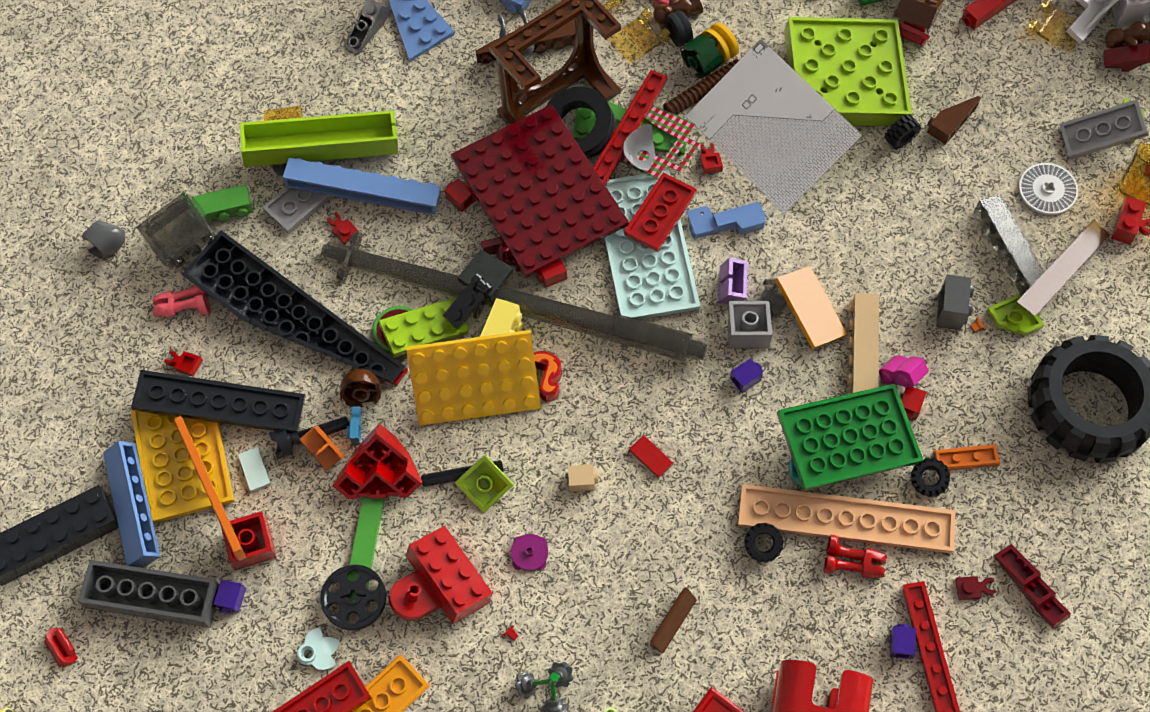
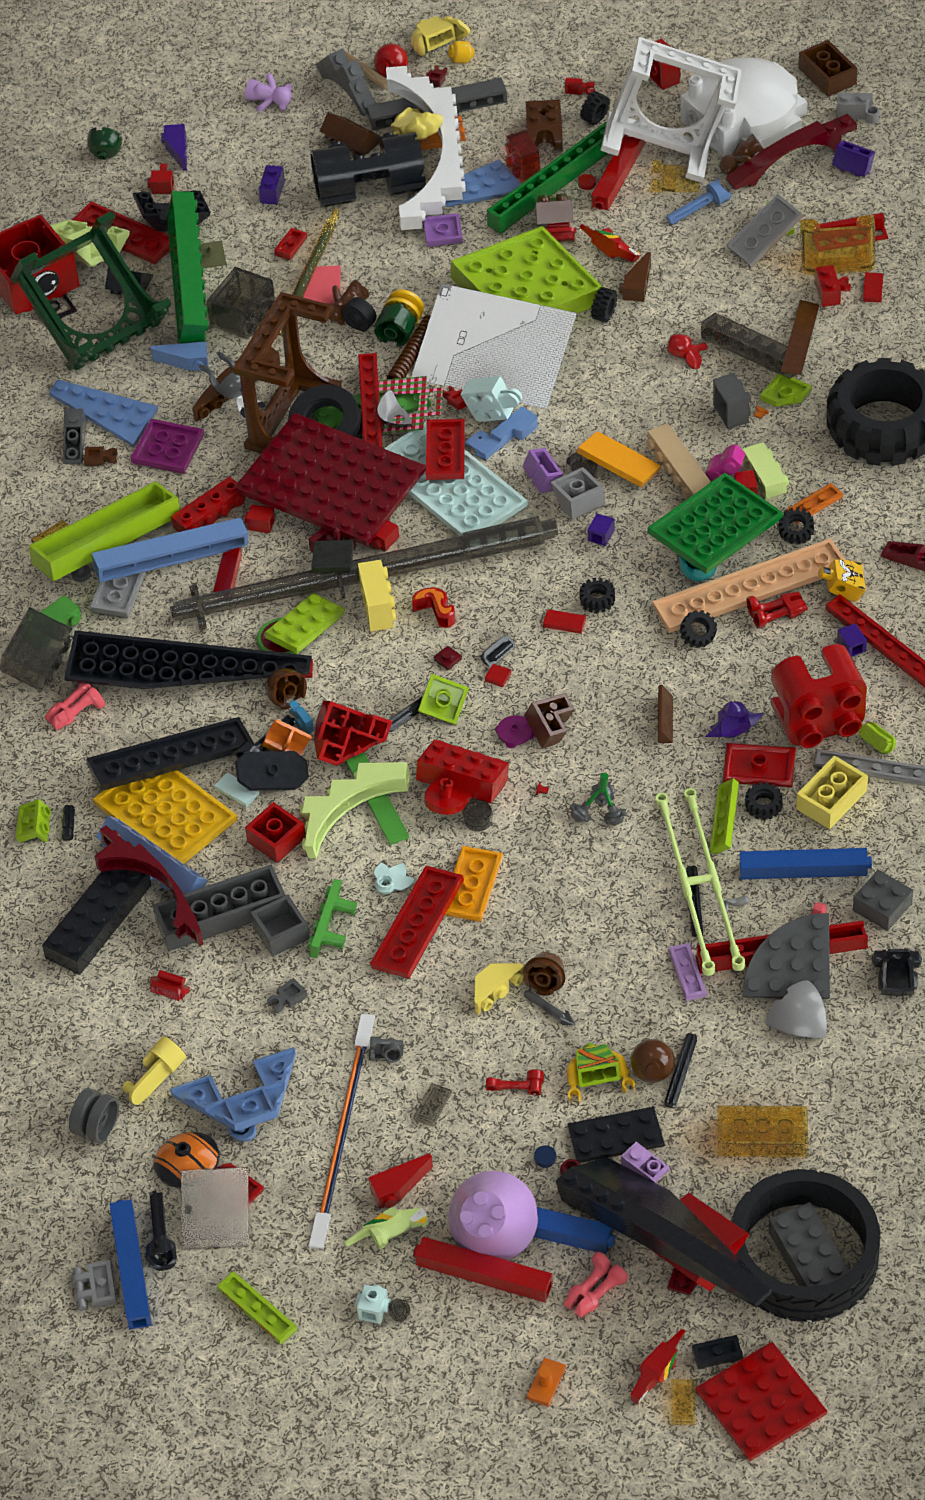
camera: 30 degrees left, 15 degrees down
red plate [164,351,203,377] -> none
orange tile [174,416,246,561] -> none
dark purple brick [213,579,246,615] -> none
black wedge [320,565,387,630] -> none
red plate [326,212,360,245] -> none
yellow plate [406,330,541,426] -> none
black plate [442,273,493,329] -> none
tan brick [568,464,599,492] -> none
clear yellow flag [609,8,671,63] -> none
dark red plate [955,576,996,600] -> none
piece [1018,163,1078,215] -> none
none -> lime bracket [15,799,51,843]
none -> black axle [62,805,75,841]
none -> reddish brown plate [84,446,118,466]
none -> dark red slope [94,825,203,946]
none -> magenta plate [131,419,204,474]
none -> red brick [171,476,246,532]
none -> red slope [212,547,242,599]
none -> black shield [235,751,309,791]
none -> dark grey piece [251,895,310,957]
none -> yellowish green arch [300,762,411,859]
none -> bright green plate [307,879,357,958]
none -> dark red plate [434,645,462,670]
none -> light aqua brick [461,376,522,422]
none -> clear smoke wheel [463,800,492,832]
none -> black piece [480,636,515,667]
none -> red tile [485,664,511,687]
none -> reddish brown brick [524,693,575,749]
none -> black tyre [579,578,615,613]
none -> red animal [580,224,641,262]
none -> medium blue piece [666,178,731,225]
none -> red piece [667,334,707,370]
none -> dark purple hair [705,701,764,738]
none -> yellowish green brick [743,442,789,499]
none -> yellow torso [818,559,866,602]

